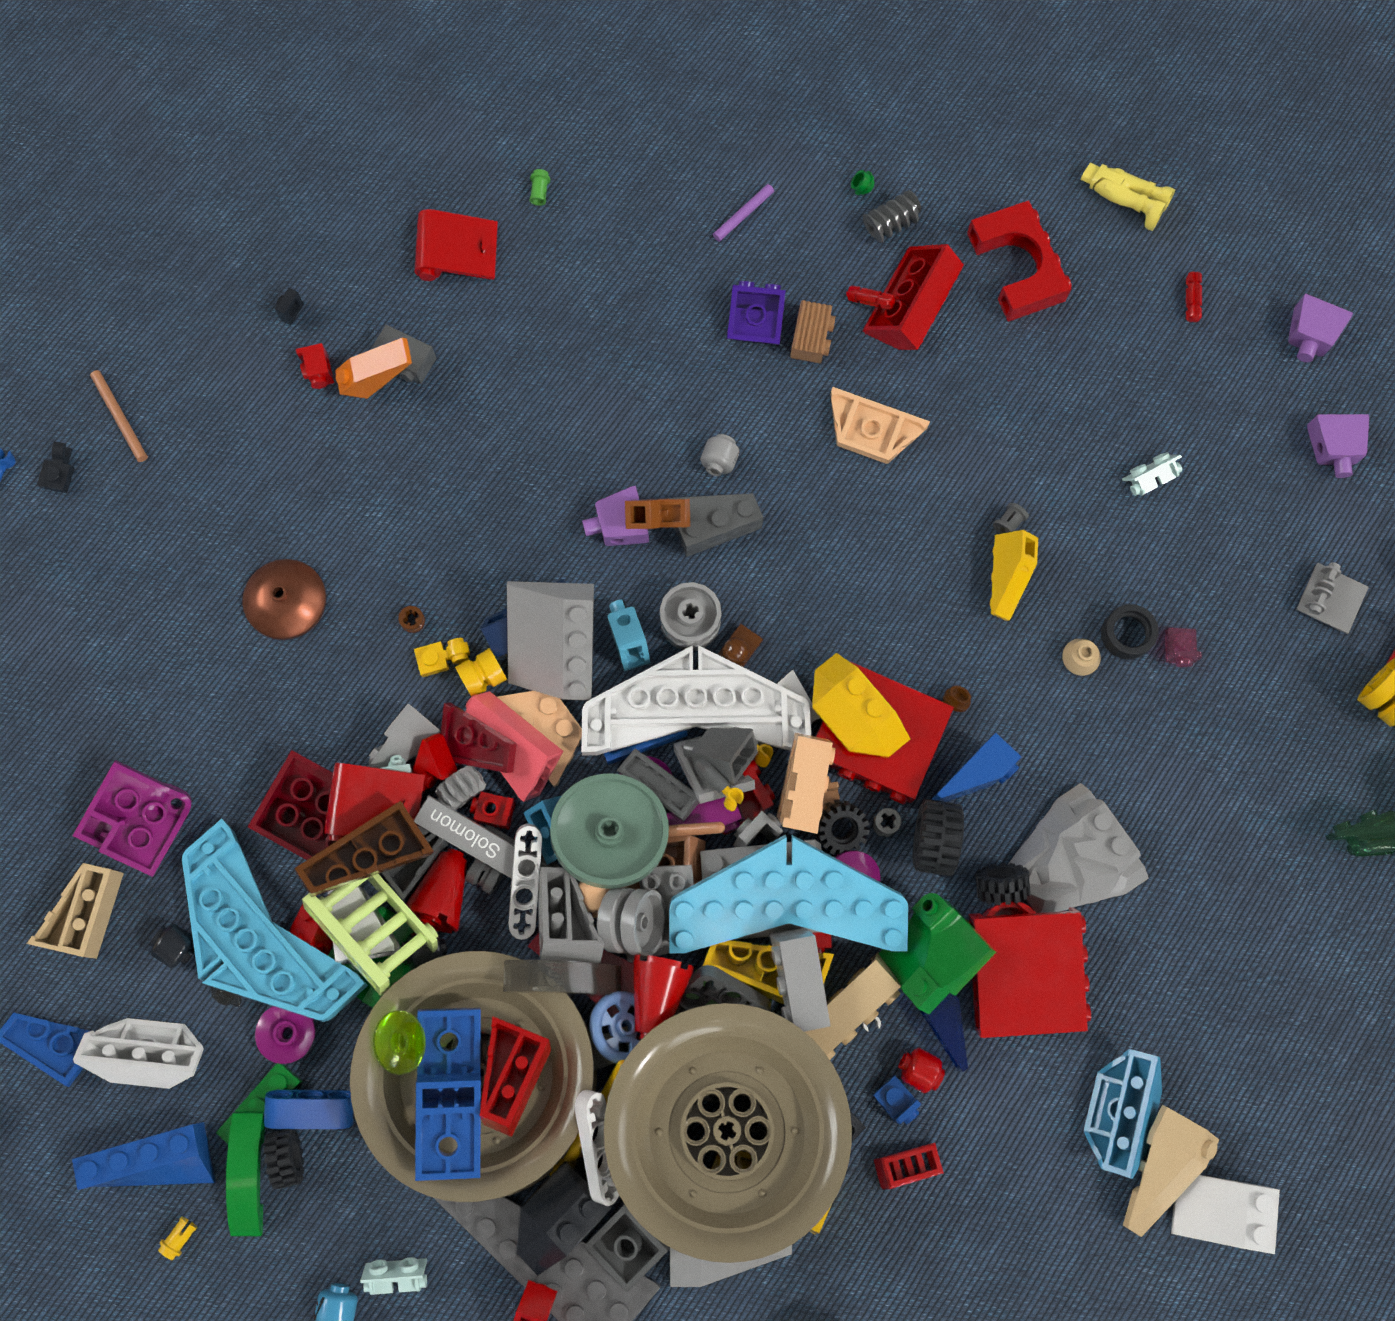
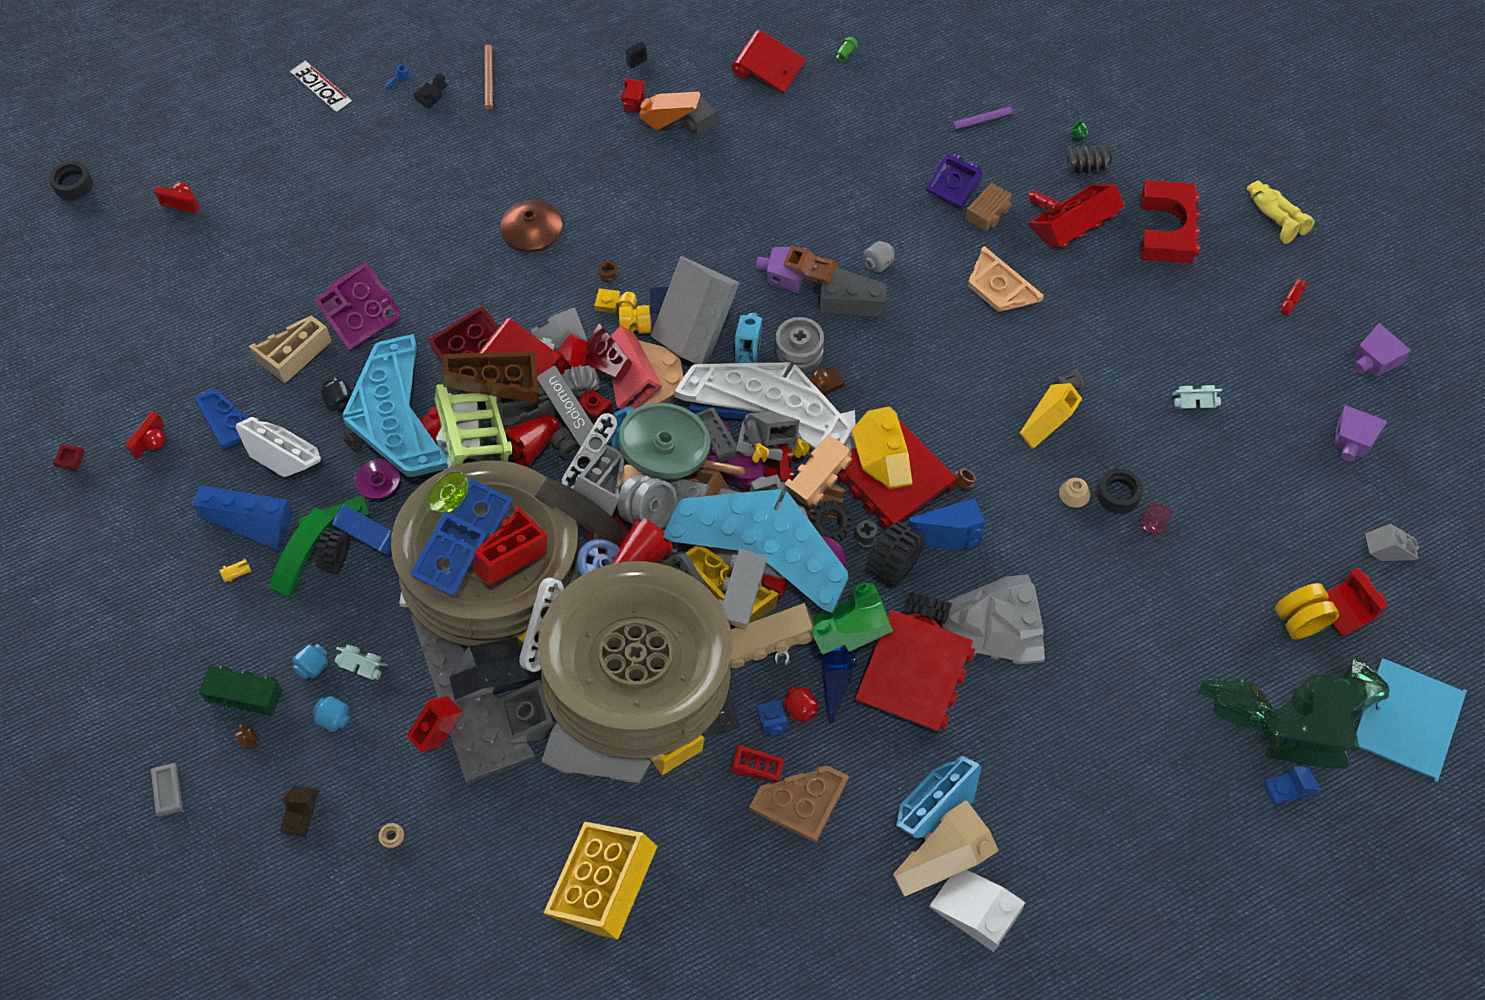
camera: 30 degrees right, 15 degrees down
light grey hinge [1296,562,1368,634] -> none
none -> medium nougat plate [749,766,849,843]

